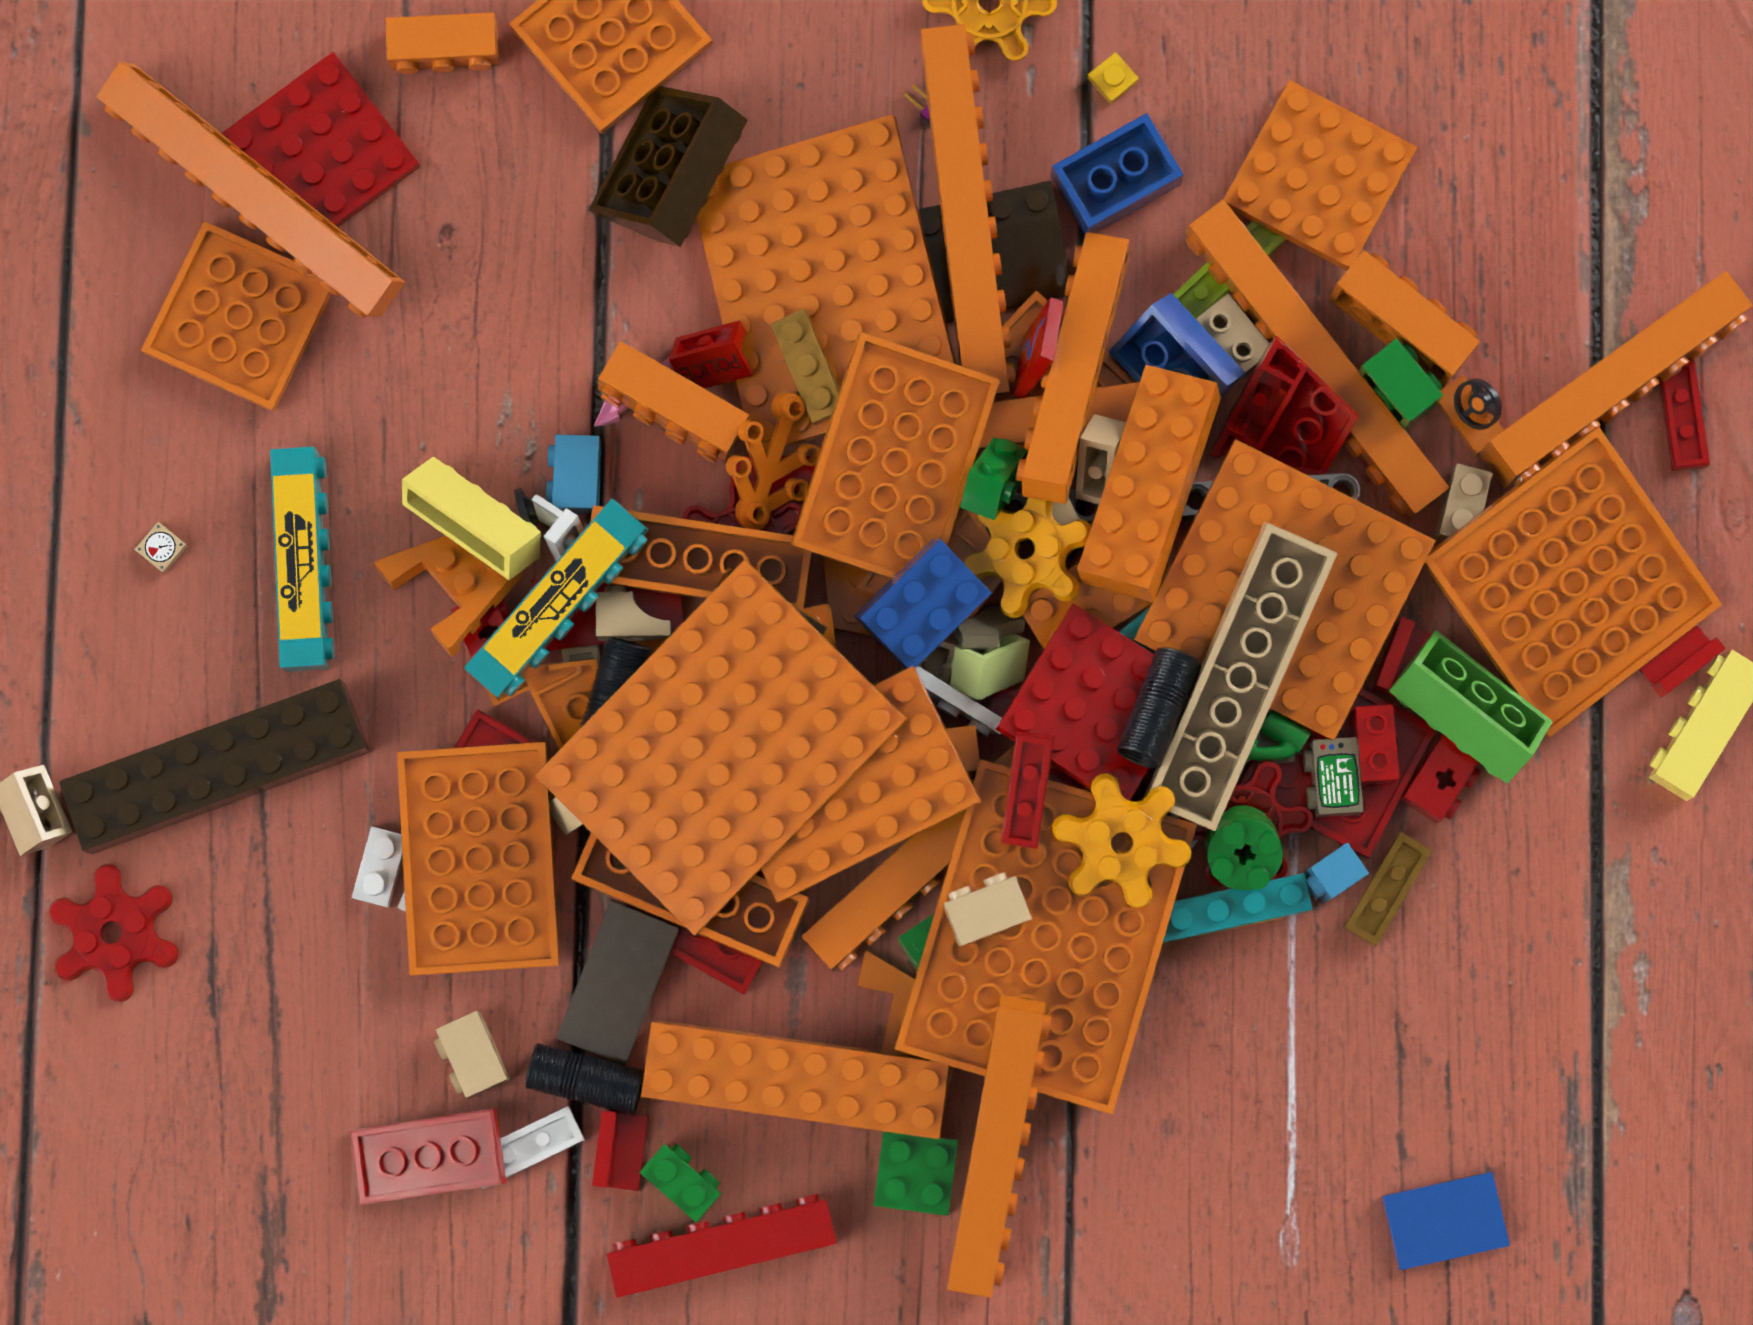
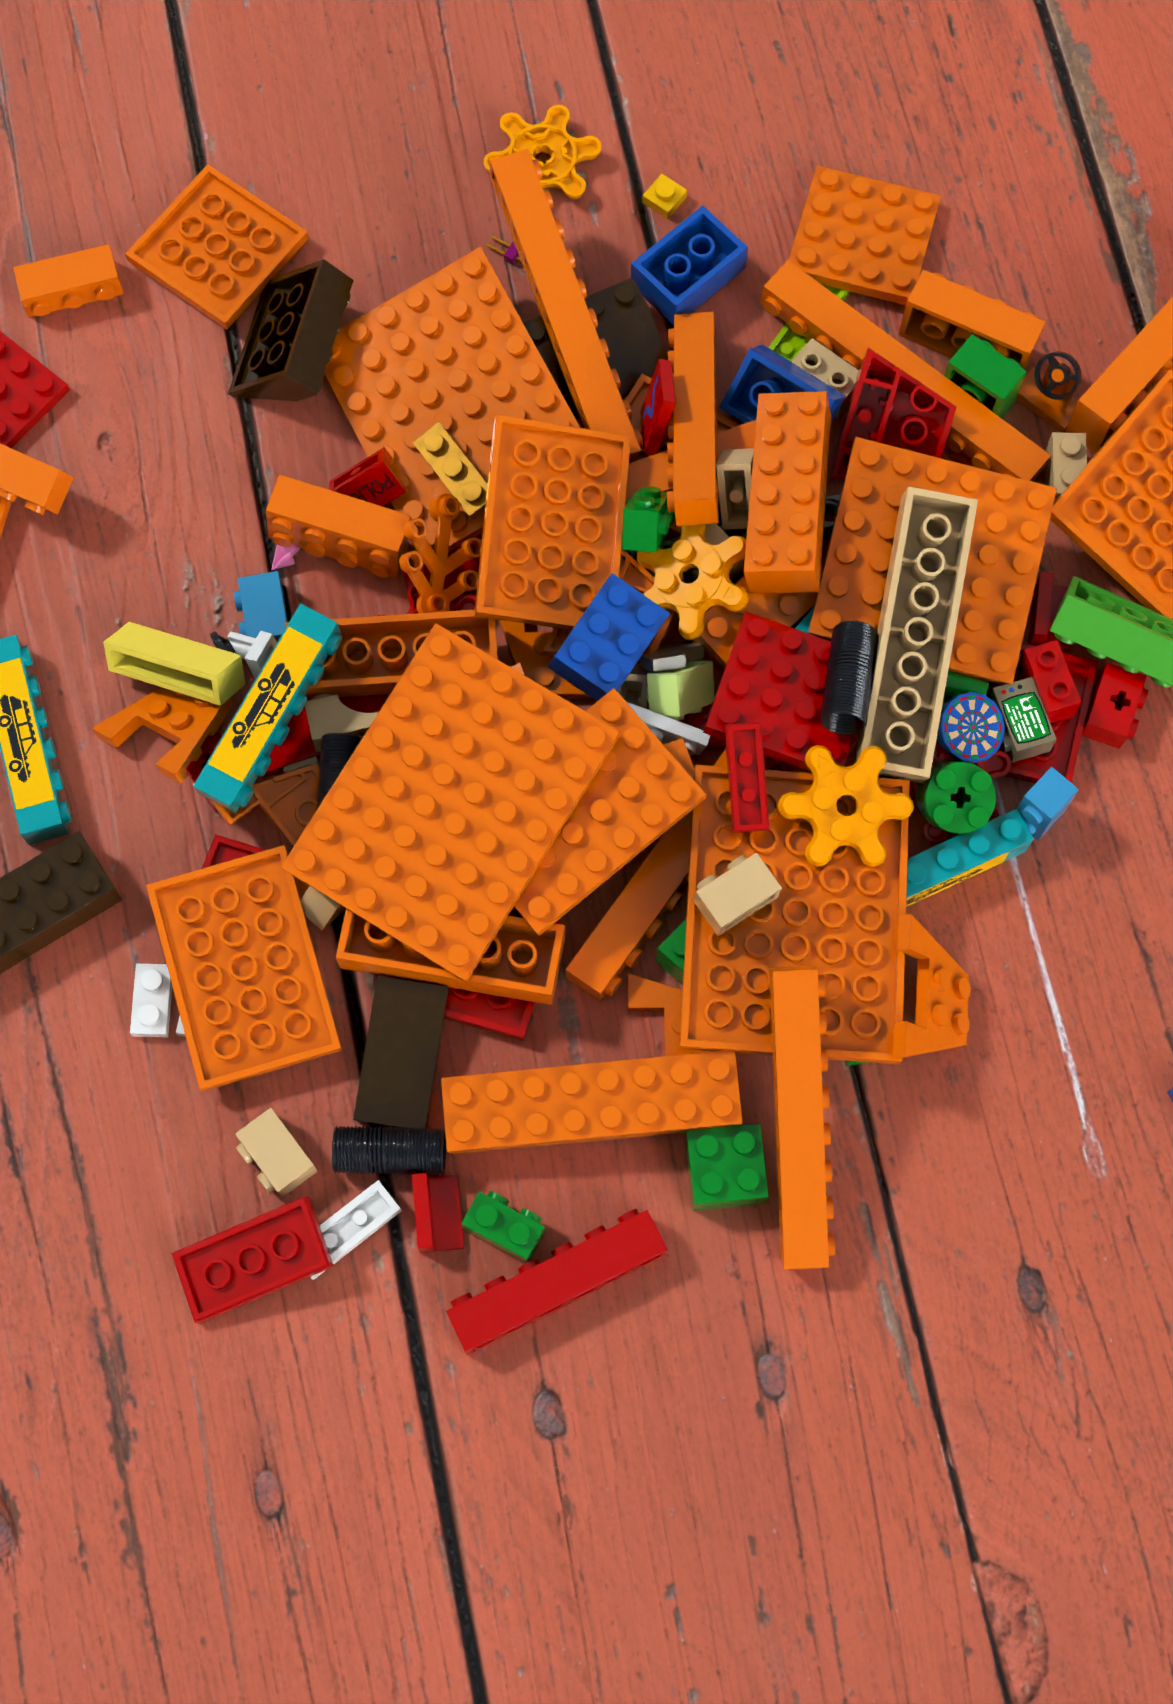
camera: 15 degrees left, 10 degrees down
pearl gold plate [1343,832,1432,947] -> none
none -> orange wing [892,914,971,1059]
none -> blue tile [937,692,1005,763]

